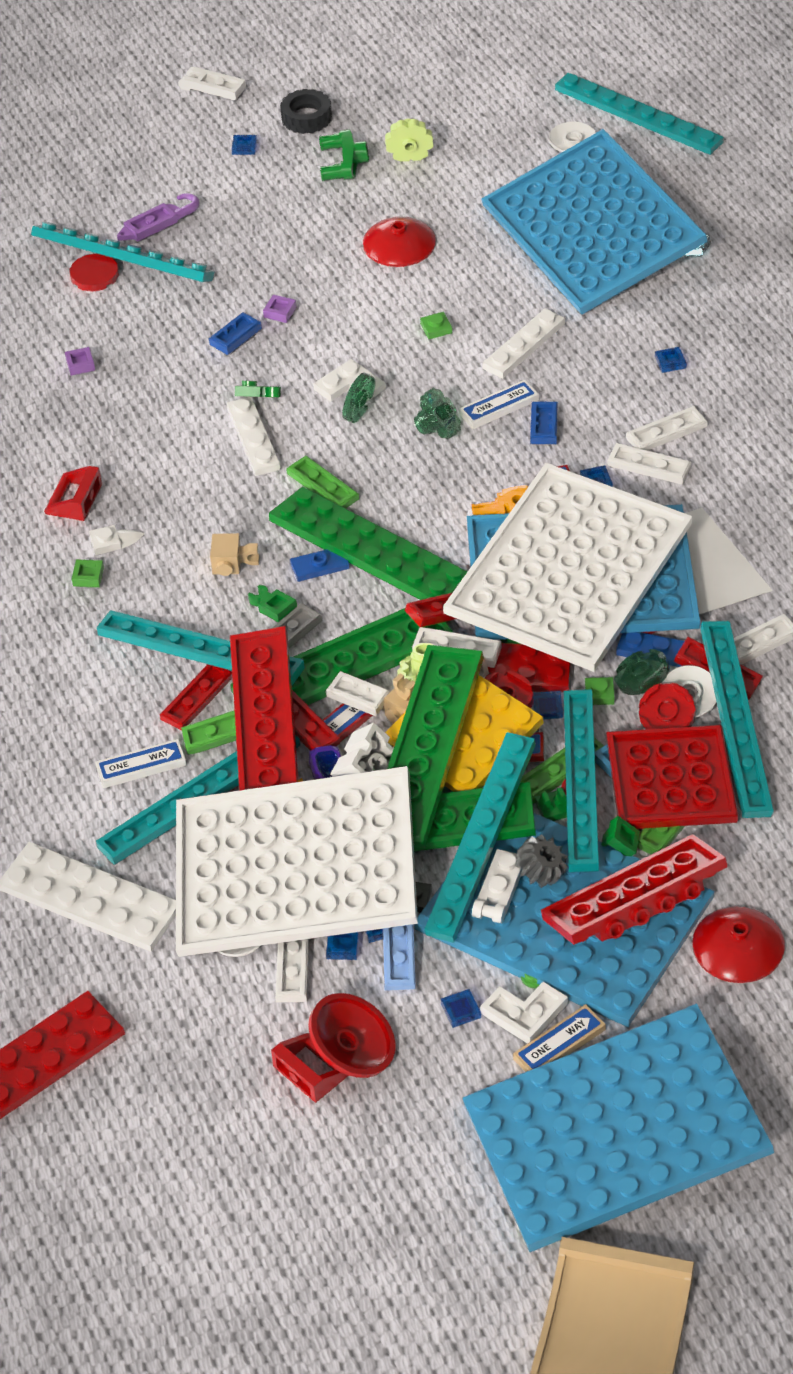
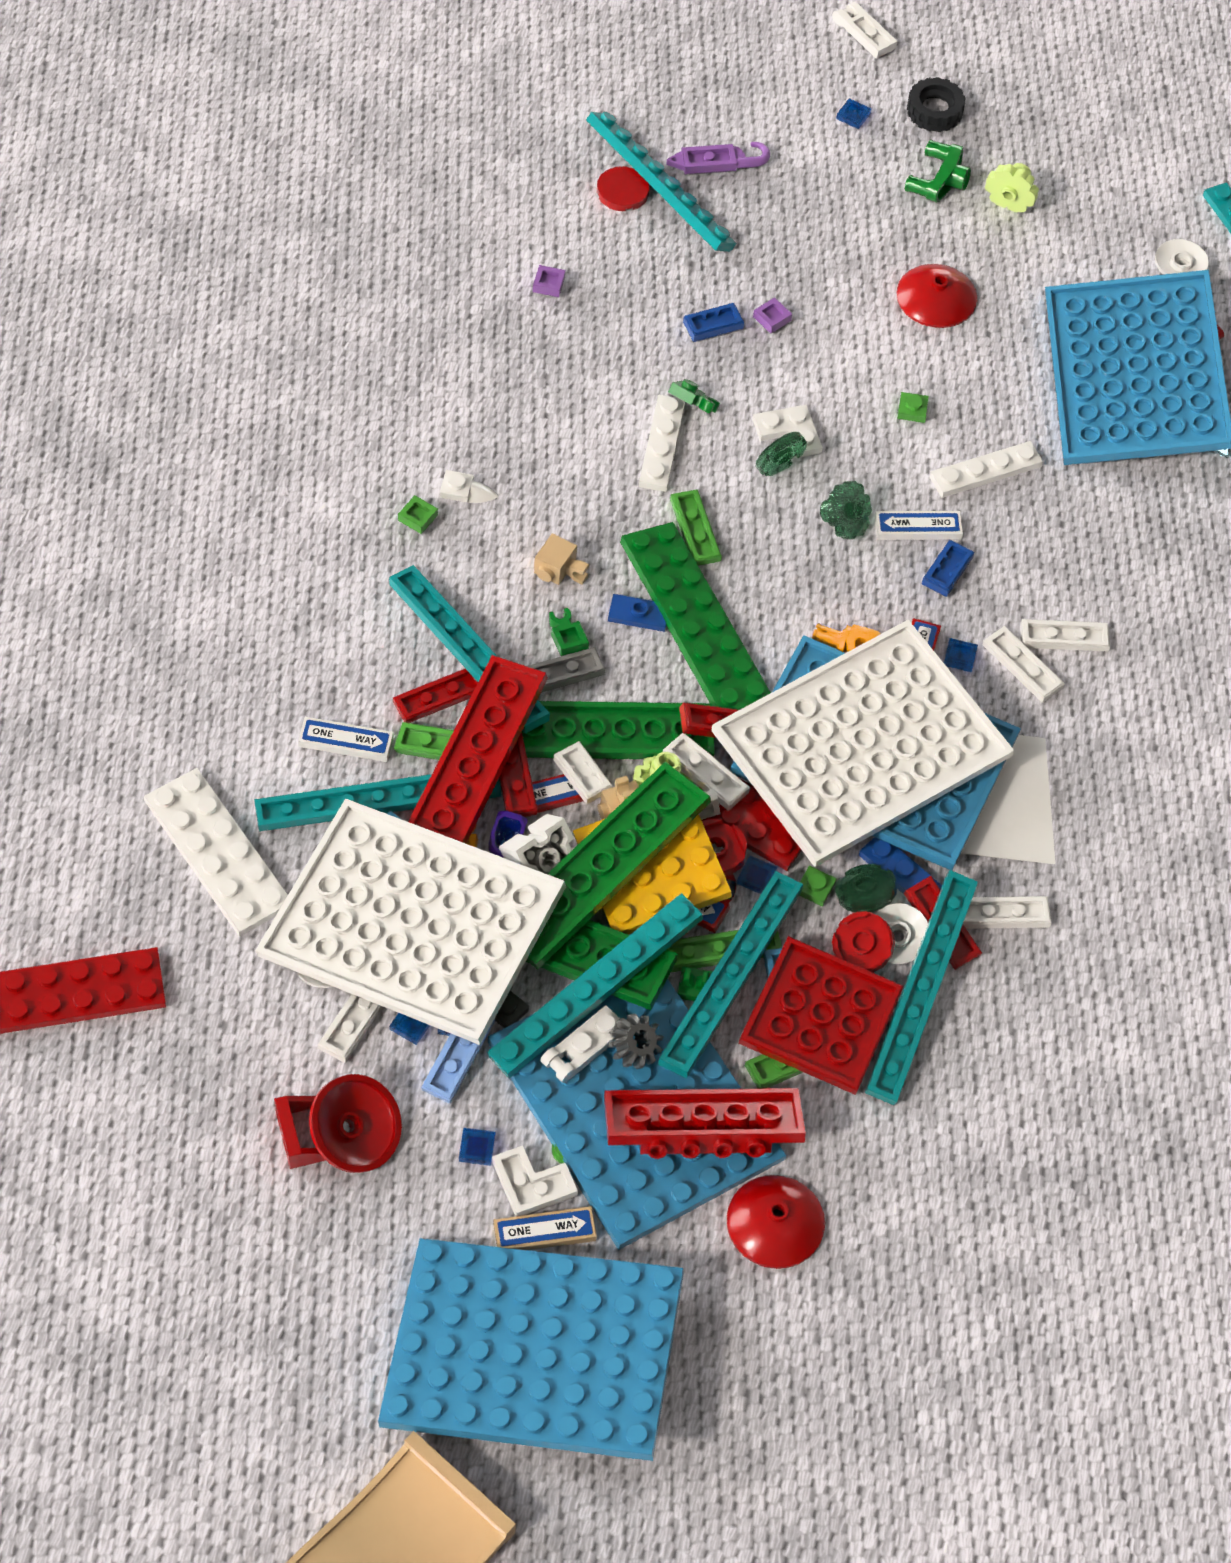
camera: 20 degrees right, 10 degrees up
red tile [44,466,102,521] -> none
green tile [601,816,640,857] -> none
clear blue tile [655,347,687,373] -> none

